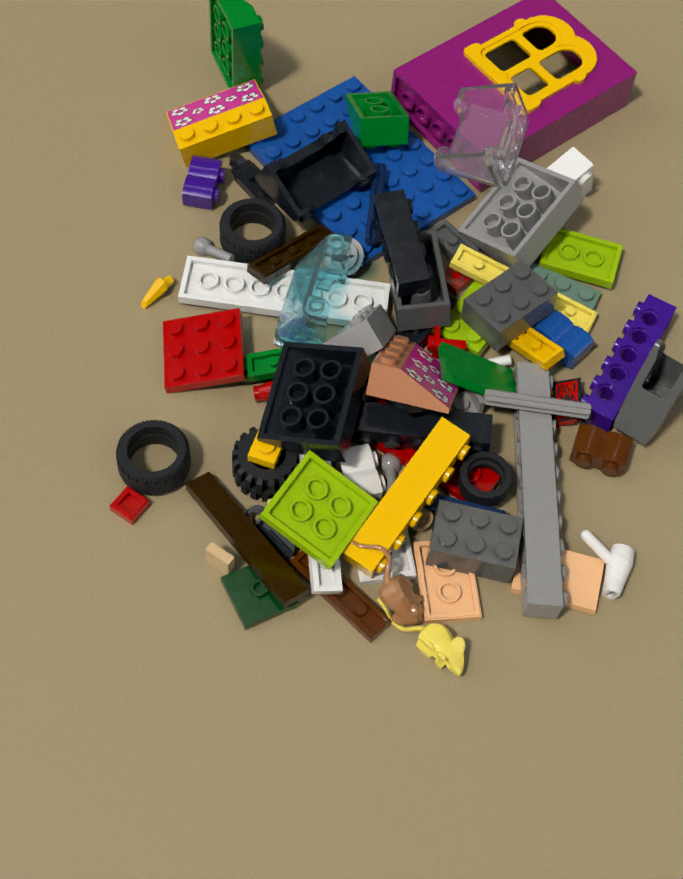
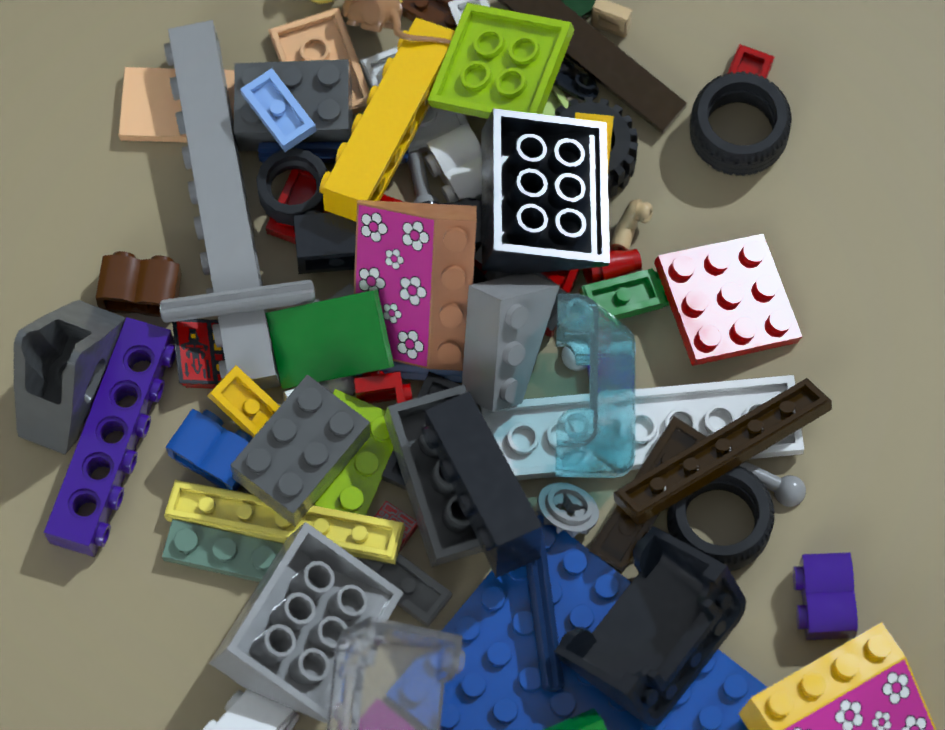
camera: 175 degrees right, 10 degrees up
yellow bar [141,275,174,309] -> none
black hinge [229,151,275,204] -> none
lime plate [539,228,623,289] -> none
white piece [580,530,635,600] -> none
none -> light blue plate [240,68,317,152]
none -> tan arm [610,199,653,250]
none -> dark brown tile [613,378,832,525]

